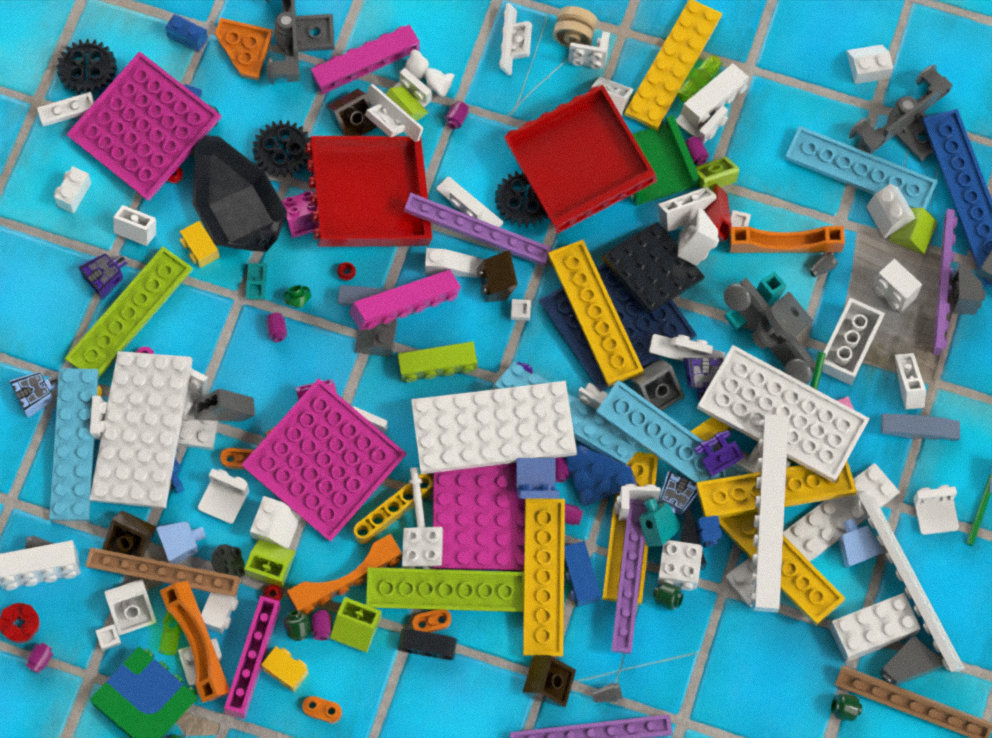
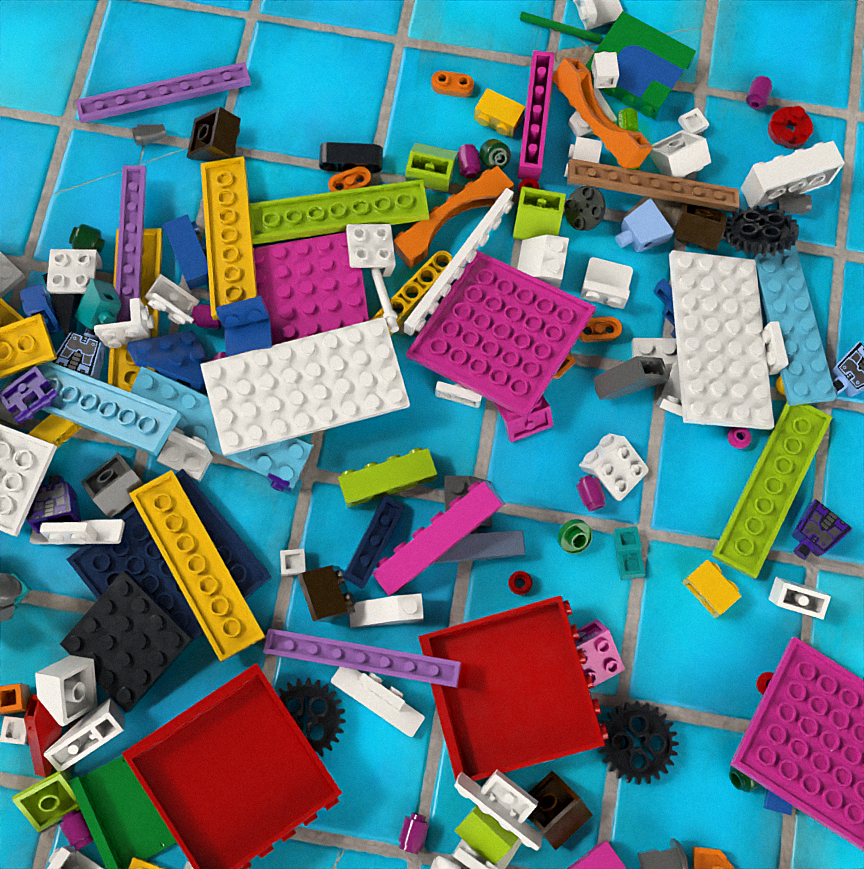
camera: 170 degrees right, 5 degrees up
black panel [193,135,287,252] -> none
none -> white bracket [145,274,199,325]
none -> dark blue plate [342,495,405,589]
none -> white plate [404,188,514,336]
none -> white bracket [579,433,648,501]
none -> white brick [591,52,619,89]
none -> black gear [724,206,799,257]

